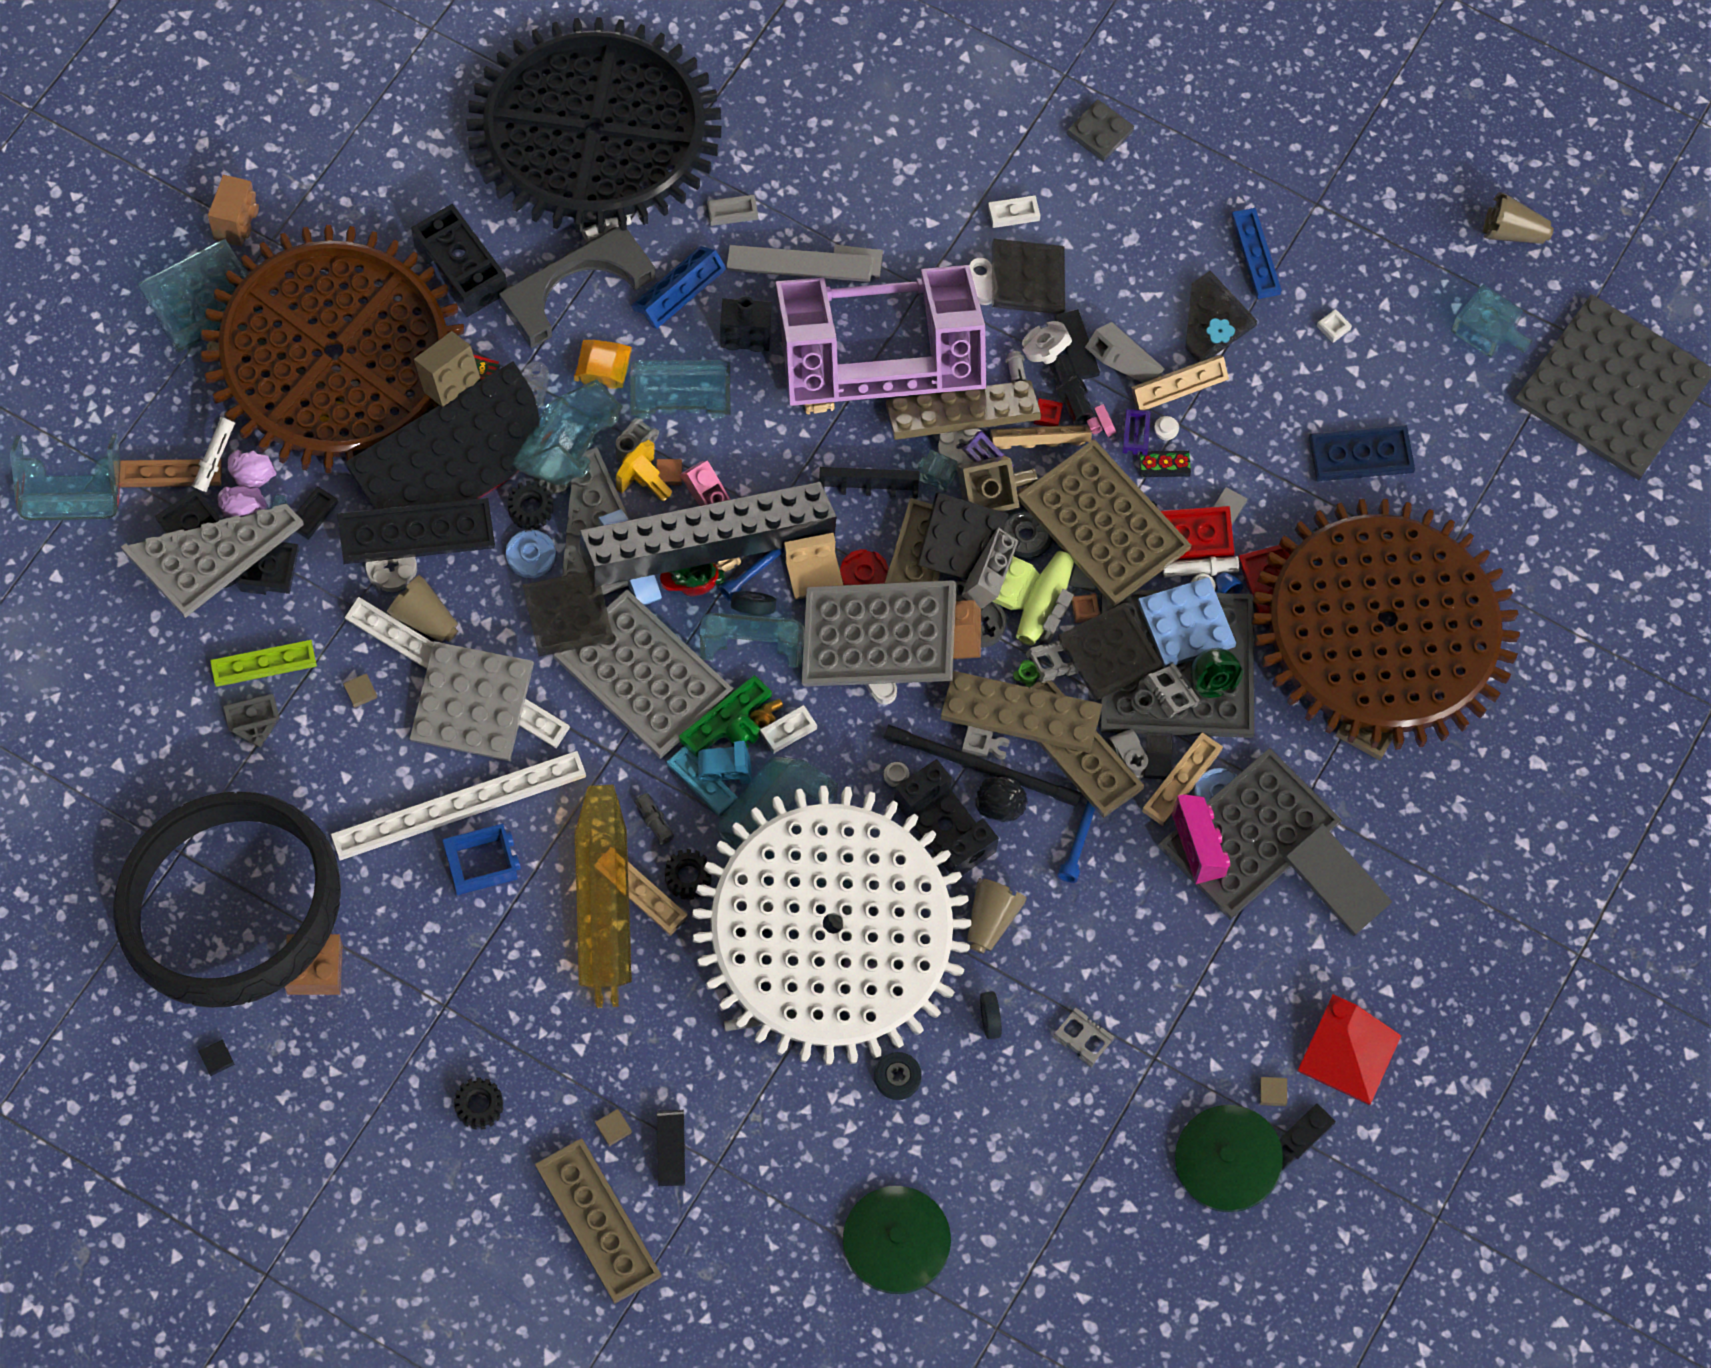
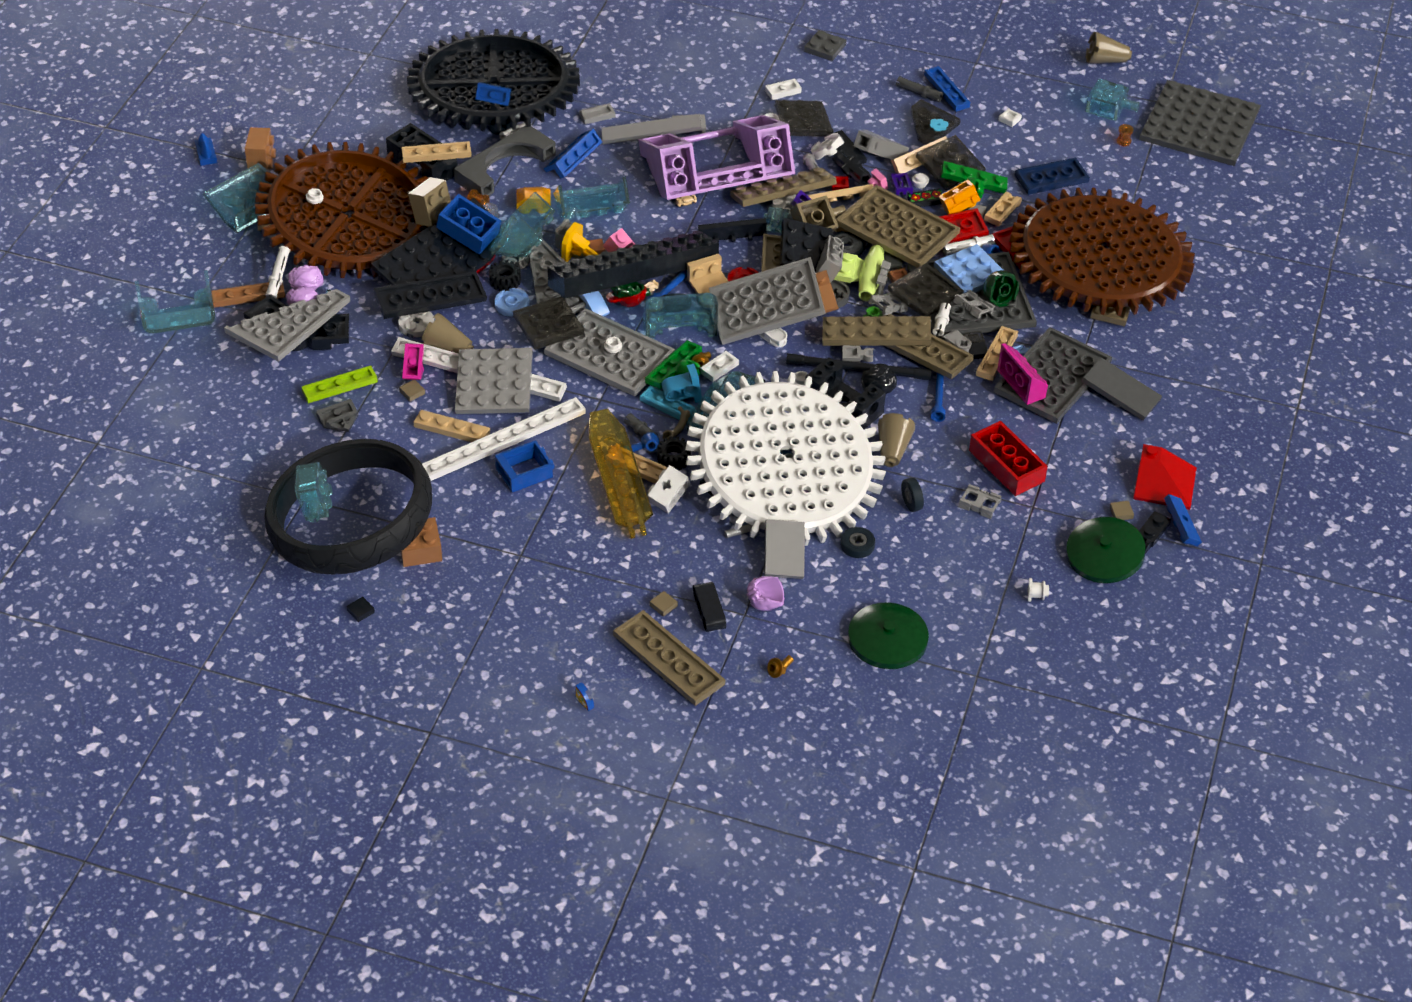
camera: 10 degrees left, 20 degrees down
black tile [295,486,338,540] -> none
black tyre [454,1077,503,1130] -> none
black brick [720,296,772,352] -> none
none -> blue tile [194,133,217,166]
none -> clear light blue brick [295,462,333,522]
none -> white plate [306,188,323,204]
none -> tan plate [402,141,472,163]
none -> dark pink slope [402,343,424,380]
none -> tan plate [414,410,490,442]
none -> blue brick [436,194,502,255]
none -> clear orange bush [467,189,490,208]
none -> blue tile [476,82,511,106]
none -> blue tile [576,682,594,711]
none -> white plate [604,337,622,353]
none -> blue bar [624,432,660,452]
none -> white brick [647,465,690,514]
none -> dark tan piece [663,406,690,440]
none -> lavender hair [747,576,784,611]
none -> light grey tile [764,519,805,579]
none -> pearl gold plate [767,655,794,678]
none -> dark grey pin [896,76,943,102]
none -> clear smoke plate [916,135,986,191]
none -> white pin [933,303,951,337]
none -> light orange brick [939,180,980,214]
none -> green plate [941,161,1008,199]
none -> red brick [969,420,1048,496]
none -> tan plate [984,192,1022,226]
none -> white brick [1028,578,1049,602]
none -> clear orange bush [1117,124,1134,146]
none -> blue tile [1164,494,1202,546]

